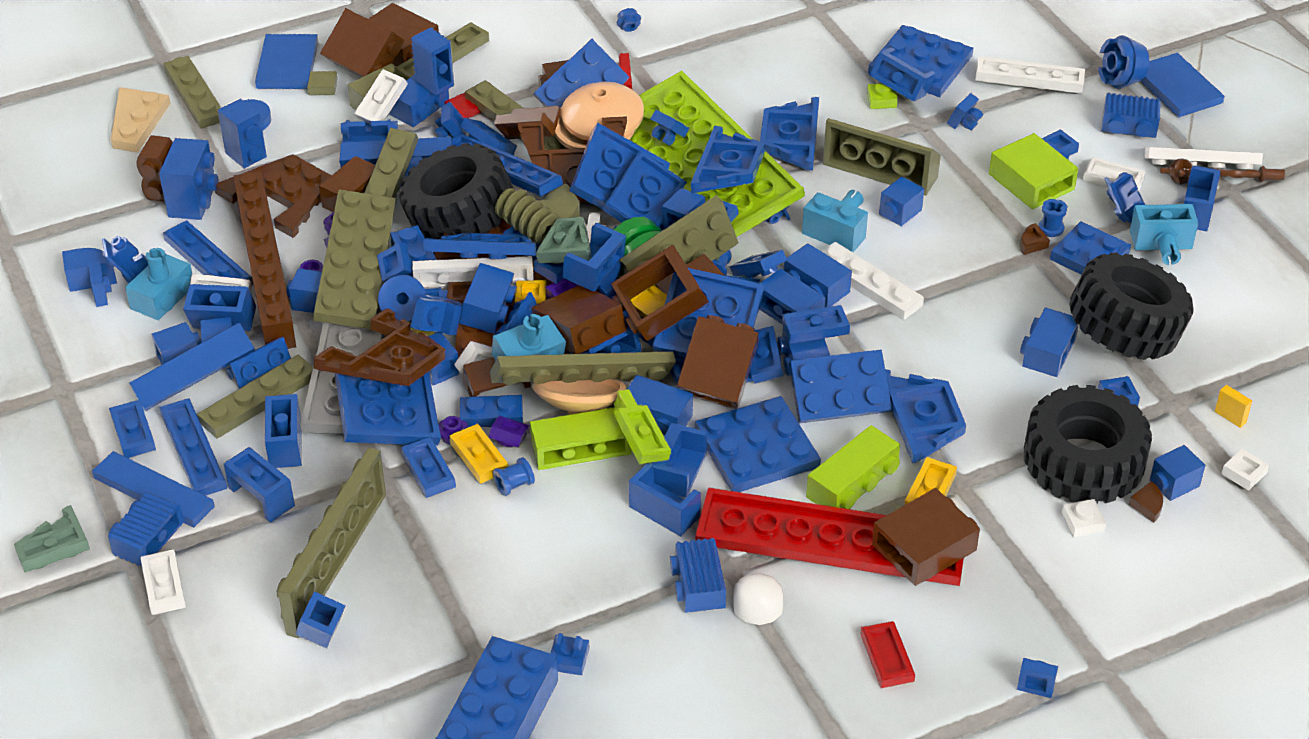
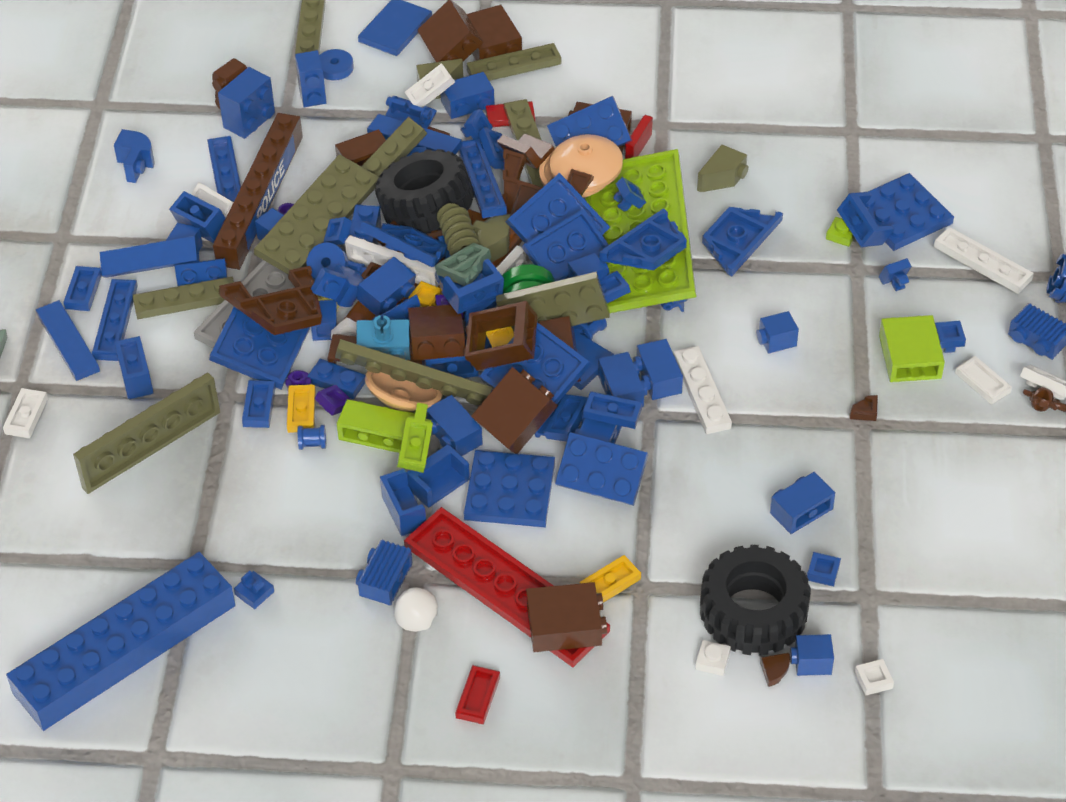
camera: 30 degrees right, 5 degrees up
blue hinge [102,236,148,283] -> none
blue brick [108,492,184,567] -> none
tan wing [111,87,171,152] -> none
dark azure brick [125,248,193,321] -> none
blue brick [151,322,201,365] -> none
reddish brown wing [215,154,332,238] -> none
blue brick [265,394,302,468] -> none
blue brick [295,591,346,648] -> none
olive tile [307,71,338,95] -> none
blue brick [411,28,454,95] -> none
blue plate [616,8,641,32] -> none
blue plate [729,250,787,278] -> none
dark azure brick [802,189,868,252] -> none
lime brick [806,425,900,509] -> none
olive slope [823,118,941,196] -> none
blue wing [885,369,966,463] -> none
blue plate [1017,658,1058,698] -> none
blue bush [1039,199,1068,237] -> none
blue plate [1050,221,1131,275] -> none
black tyre [1069,253,1194,360] -> none
blue hinge [1104,172,1145,223] -> none
dark azure brick [1130,204,1198,265] -> none
blue panel [1184,166,1221,232] -> none
yellow tile [1214,385,1252,428] -> none
none -> olive slope [697,145,749,192]

